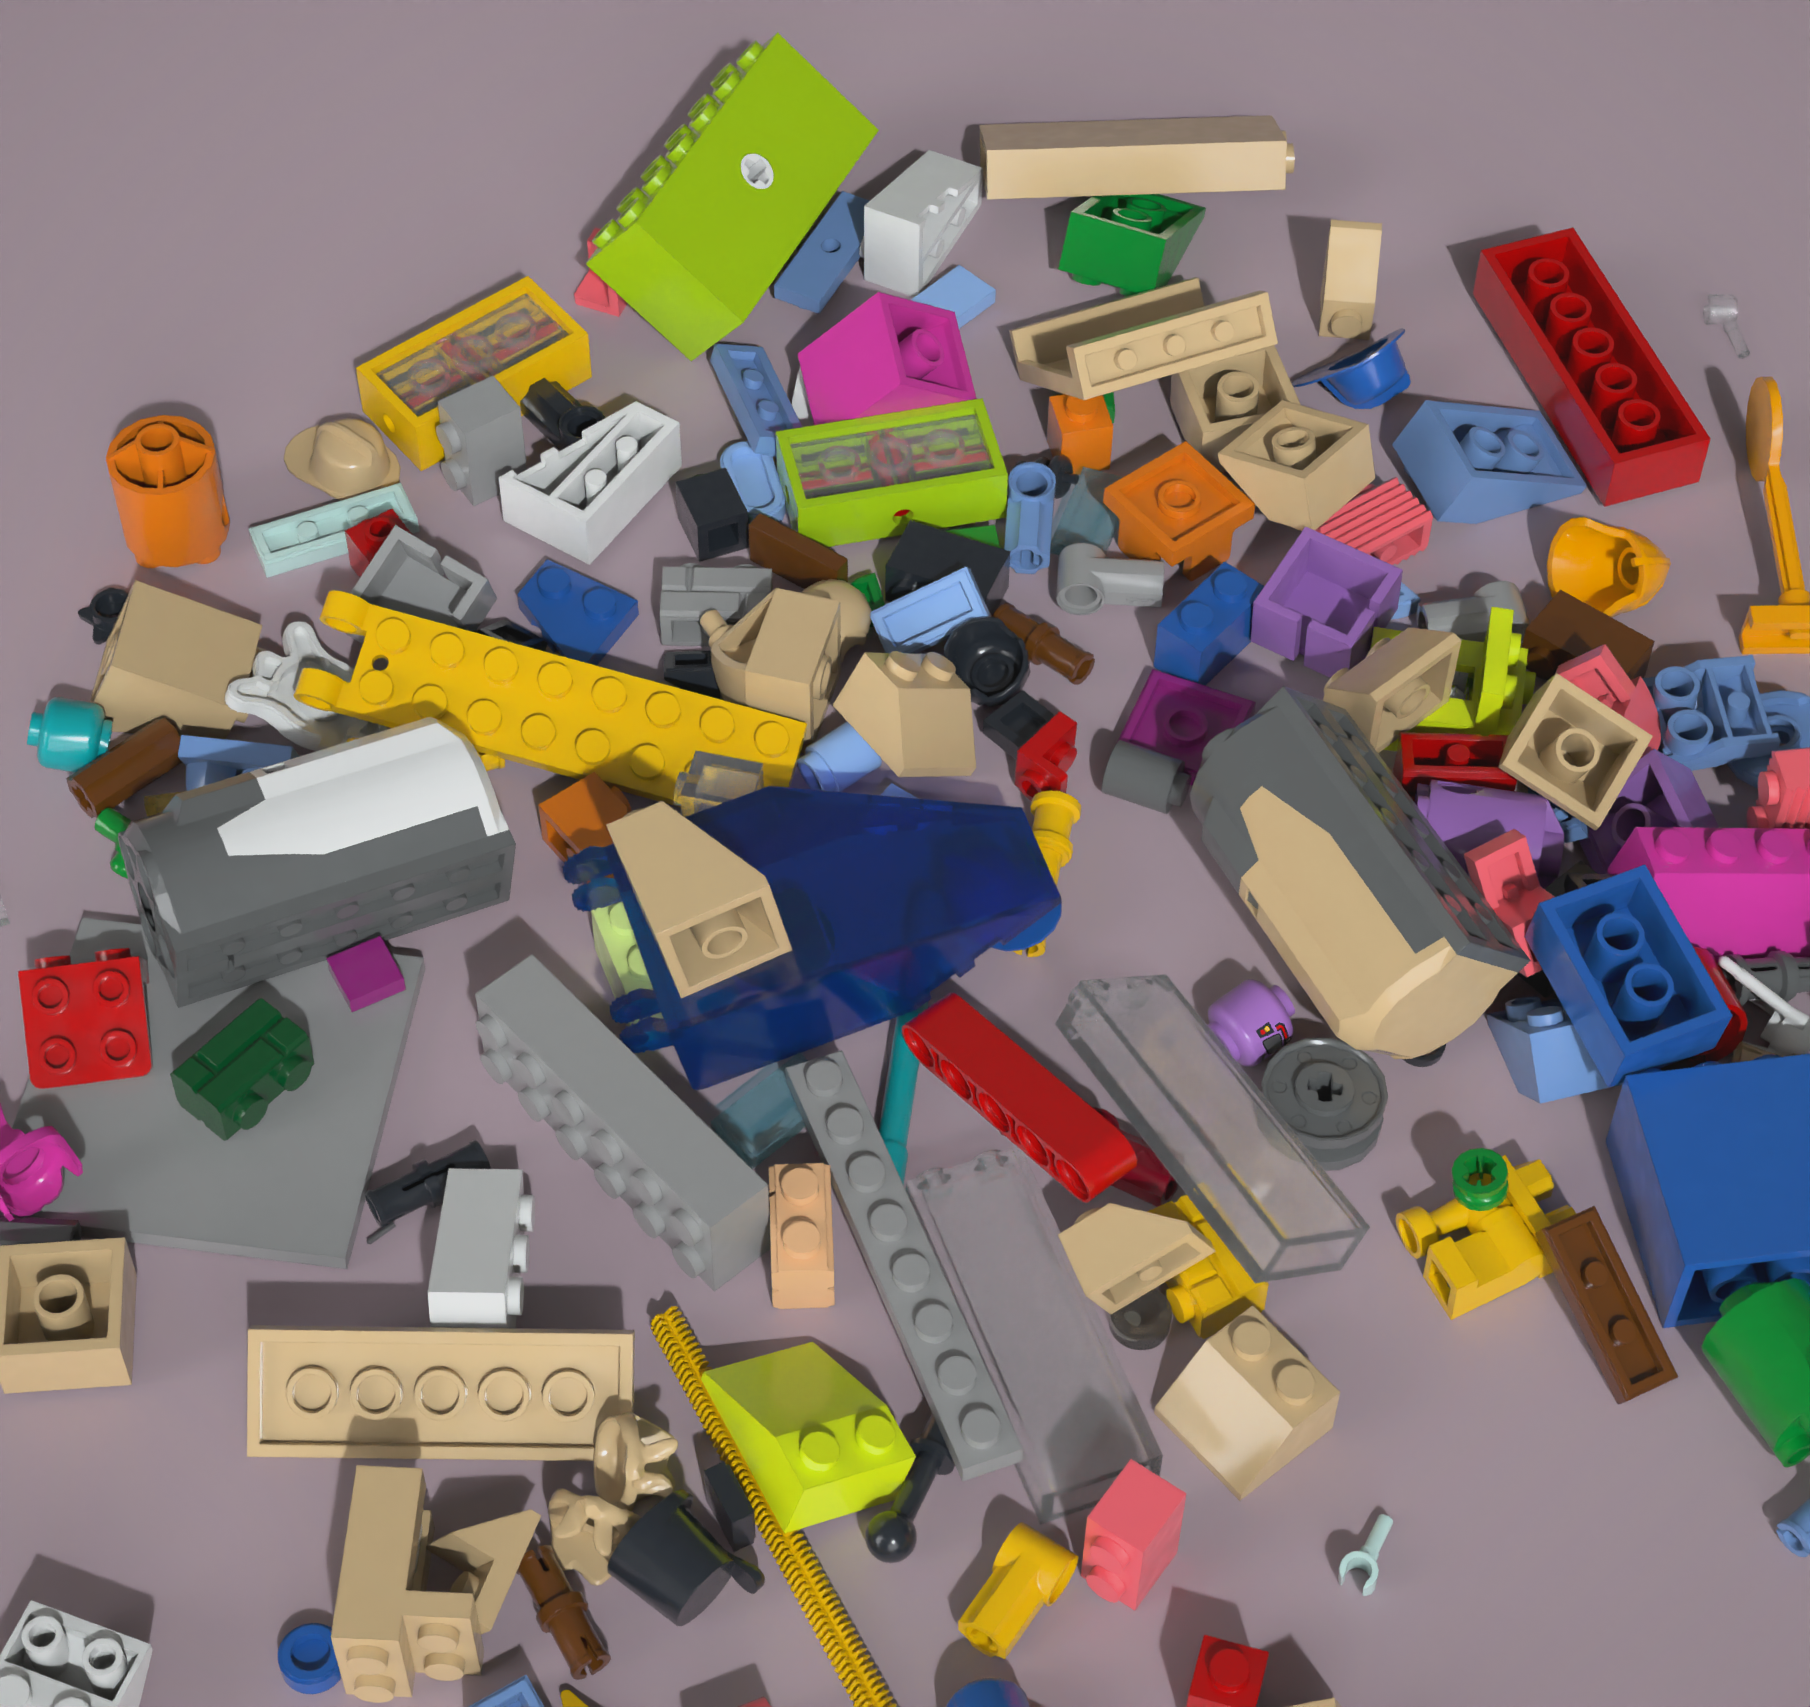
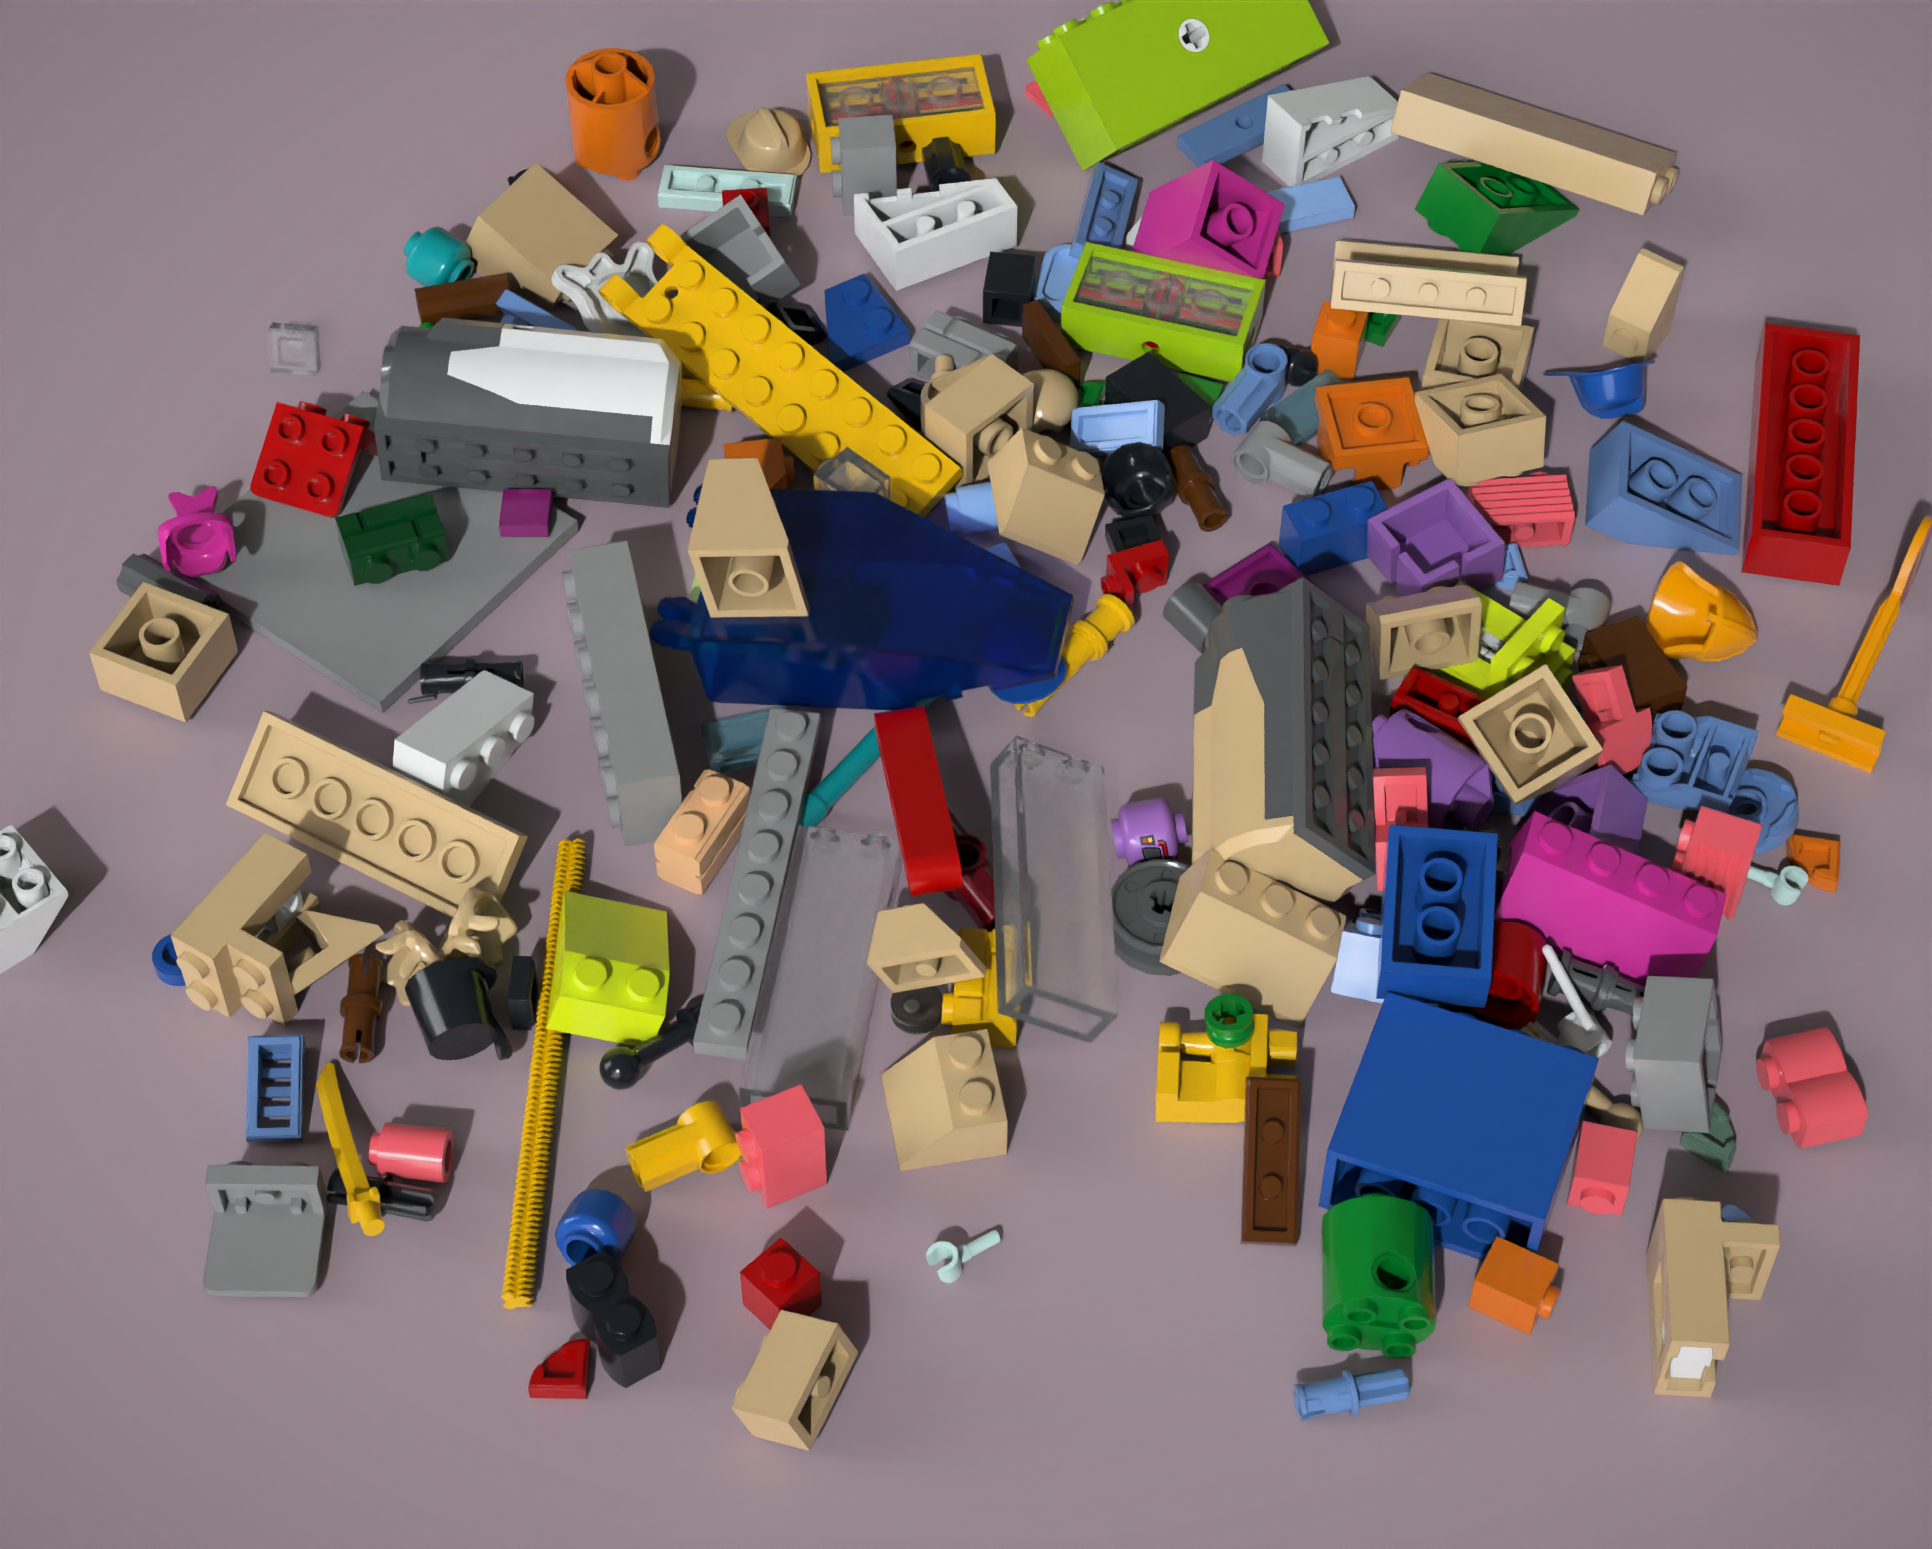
camera: 30 degrees right, 0 degrees up
none -> tan slope [1159,848,1347,1028]

